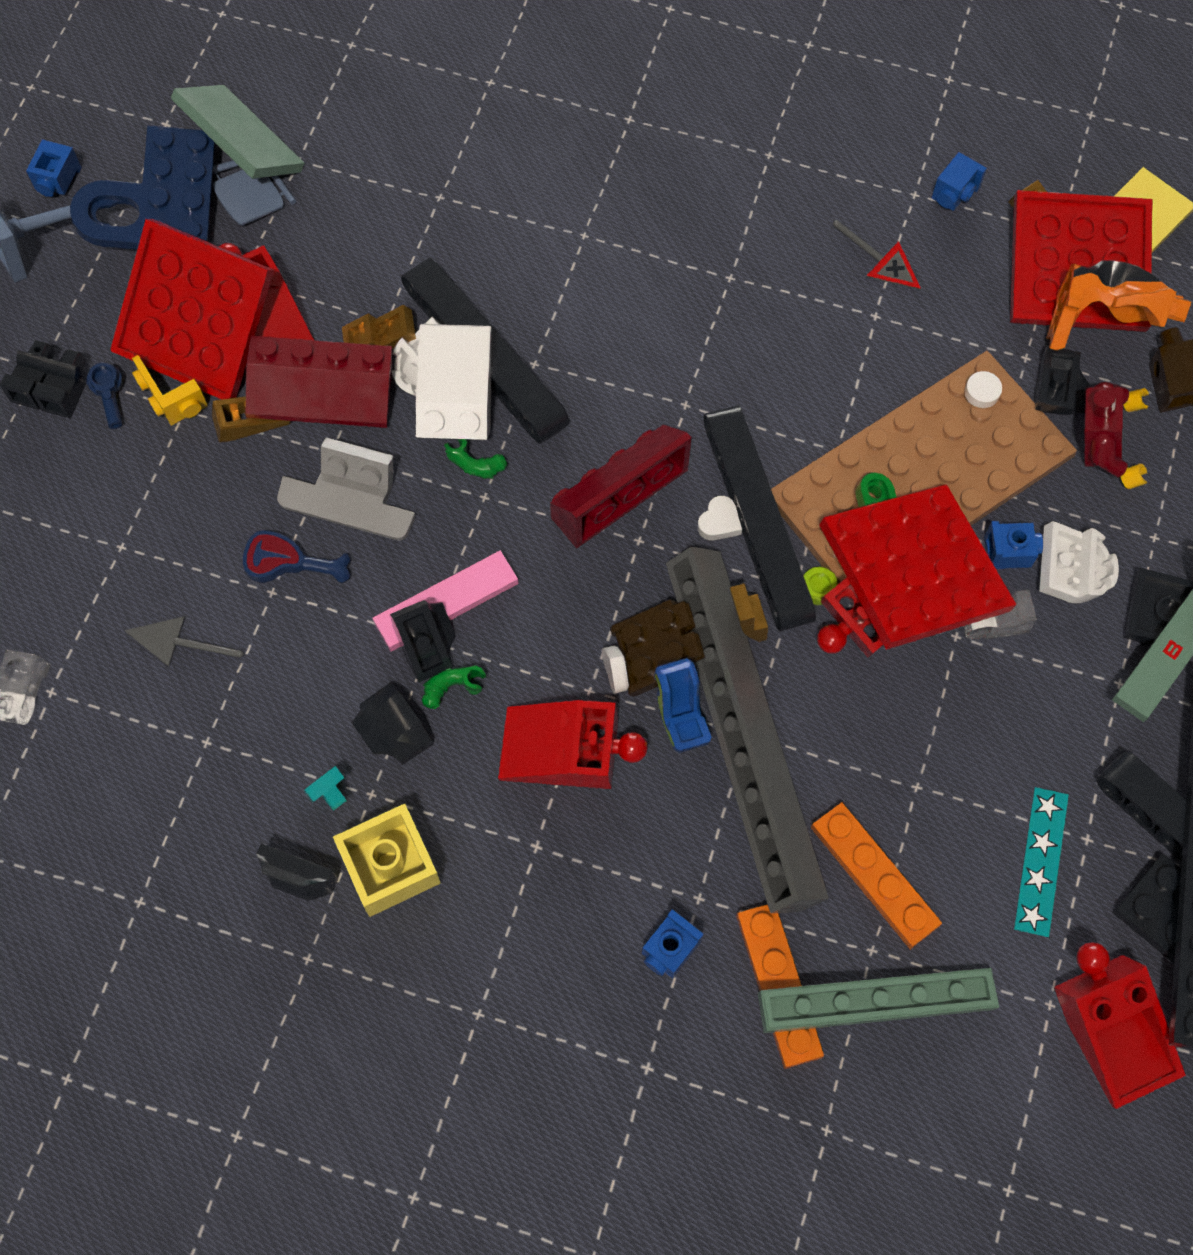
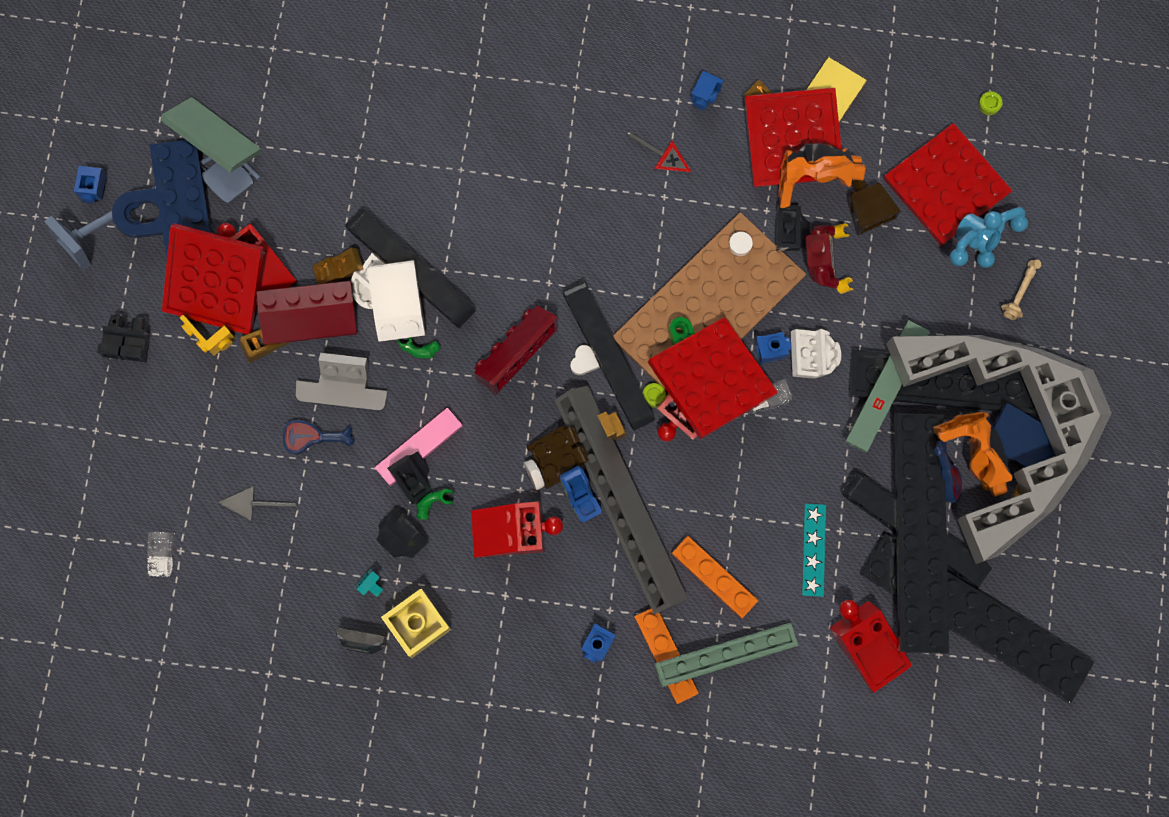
camera: 10 degrees left, 10 degrees up
dark blue plate [87,363,122,429] -> none

